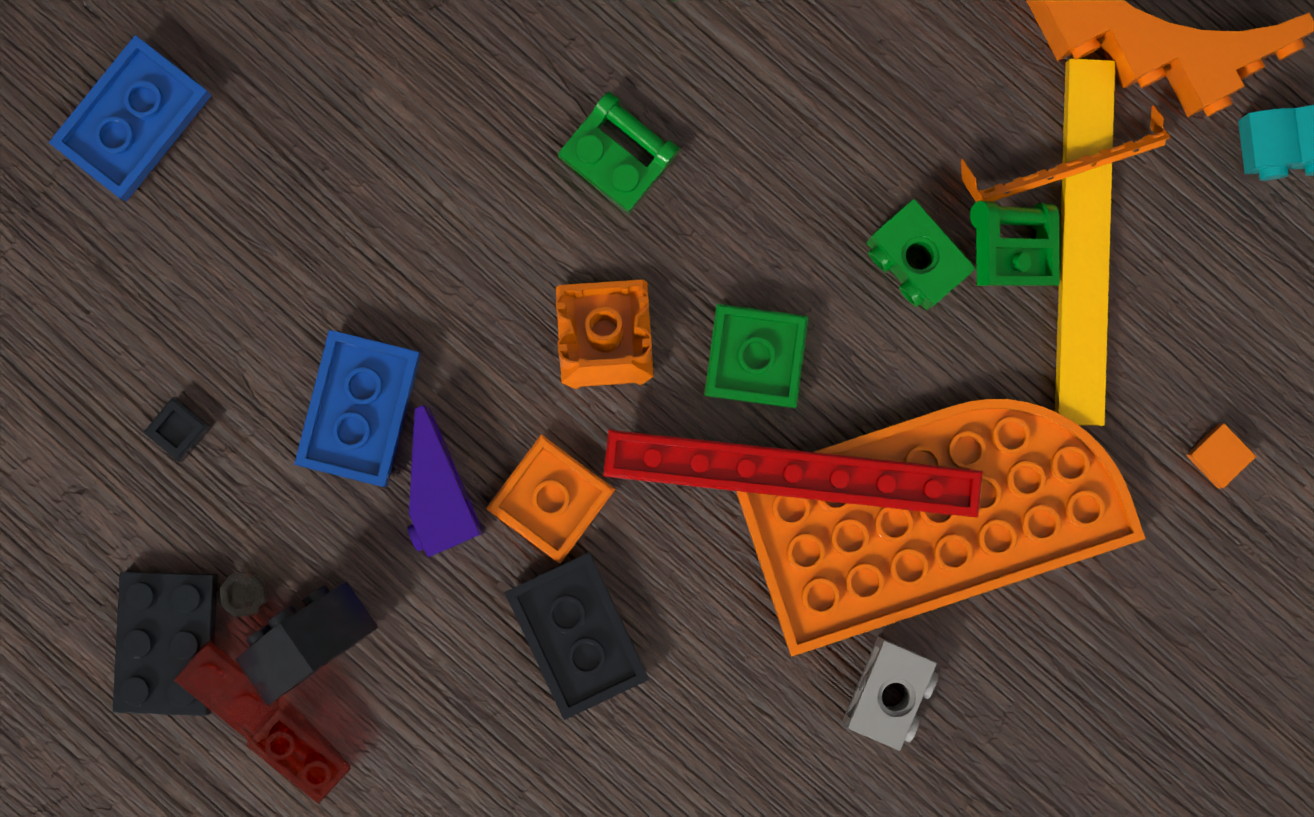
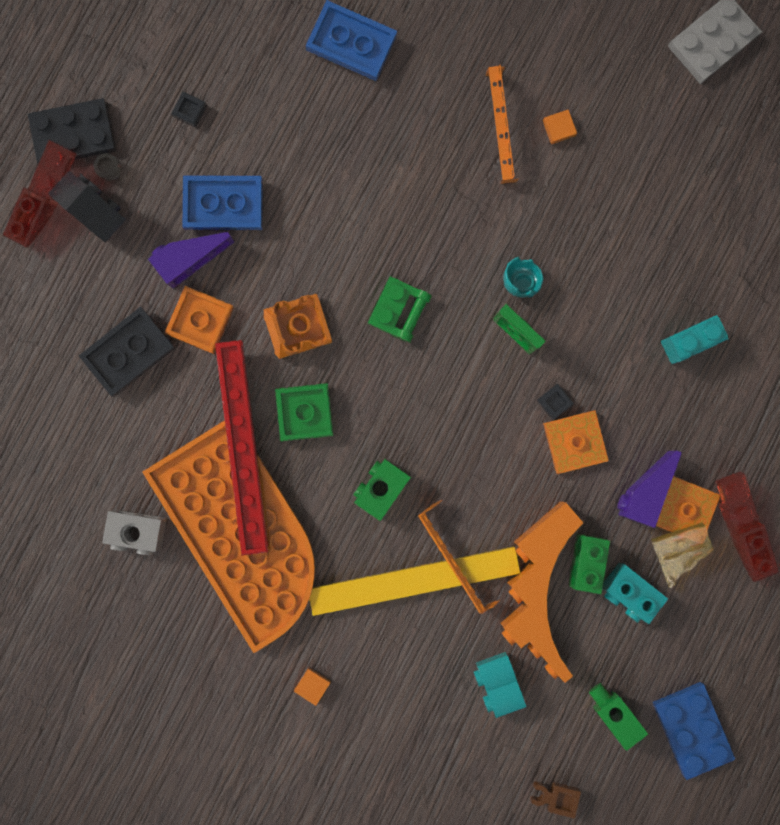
camera: 70 degrees right, 0 degrees up
green plate [970,201,1060,286] -> none

